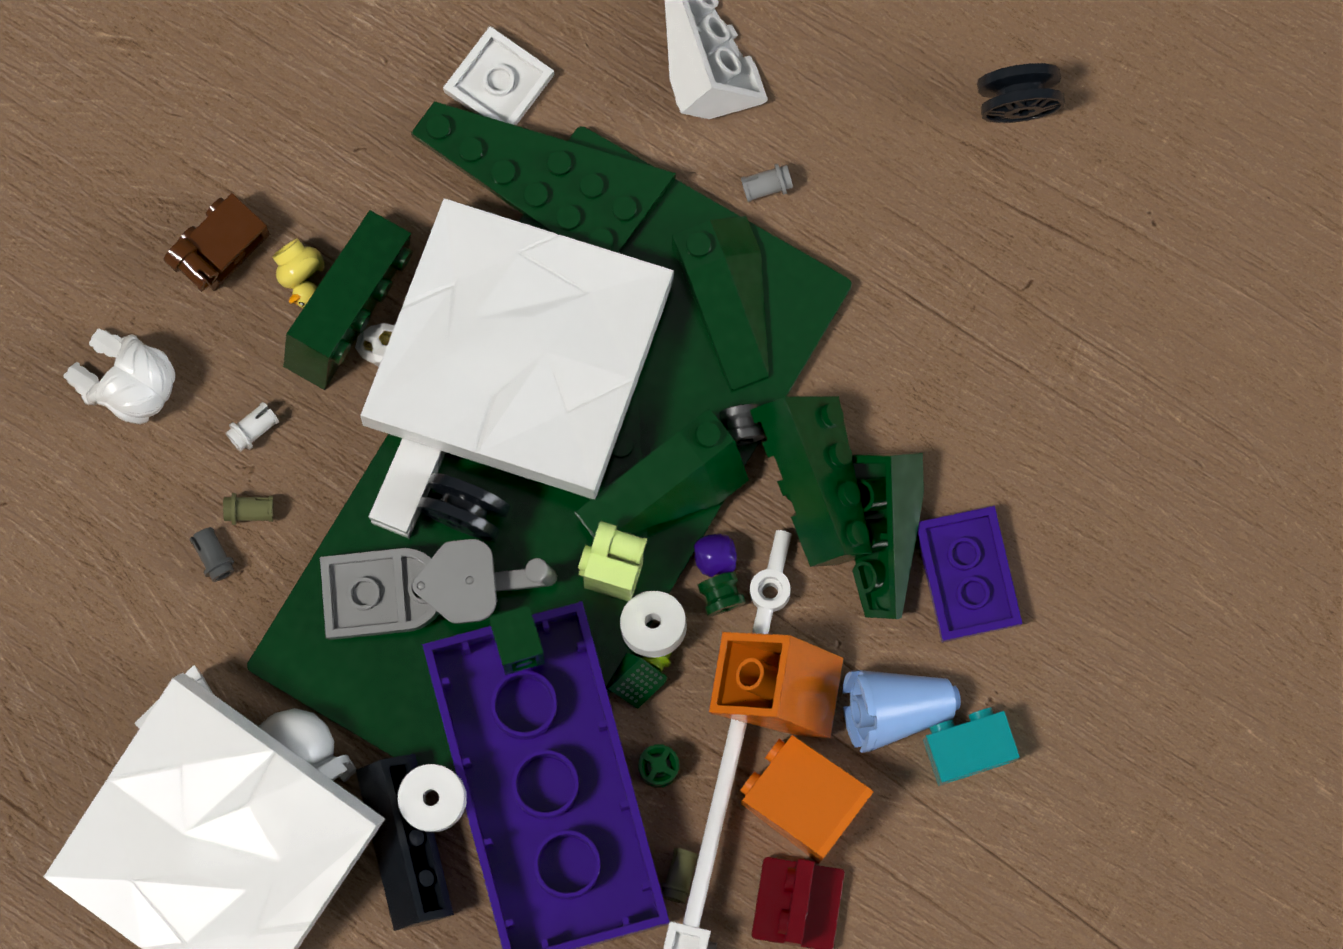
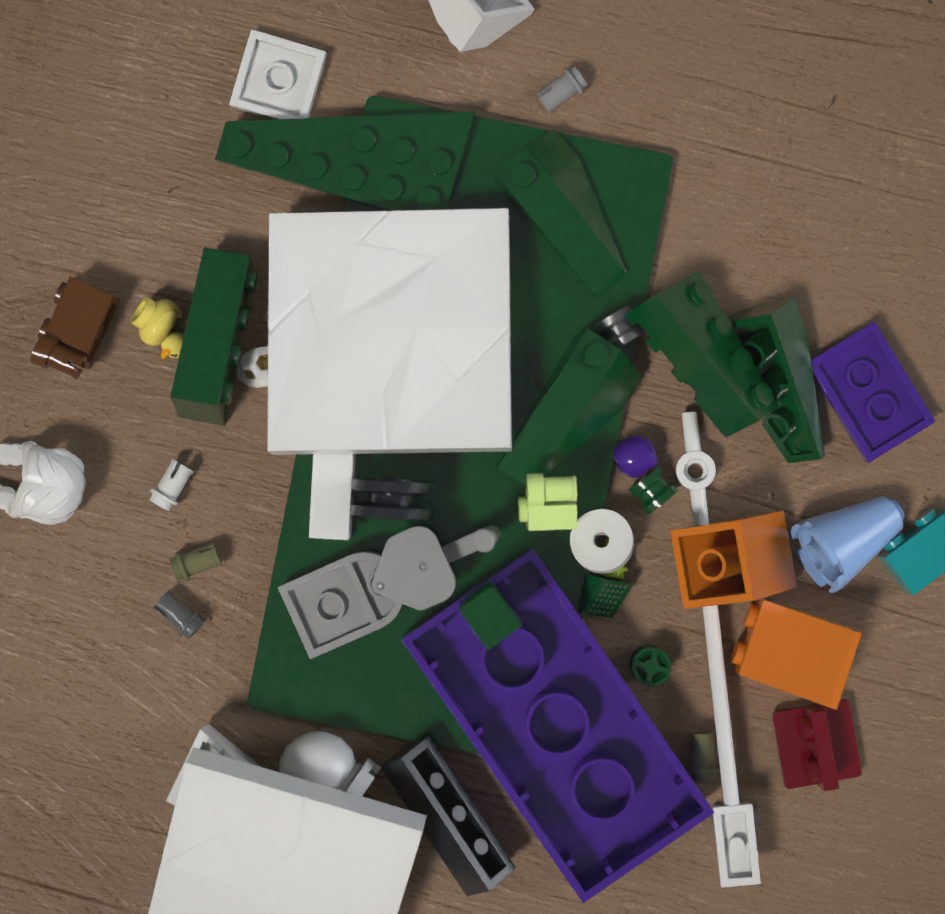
camera: 15 degrees left, 10 degrees up
white piece [398,764,467,832] -> none

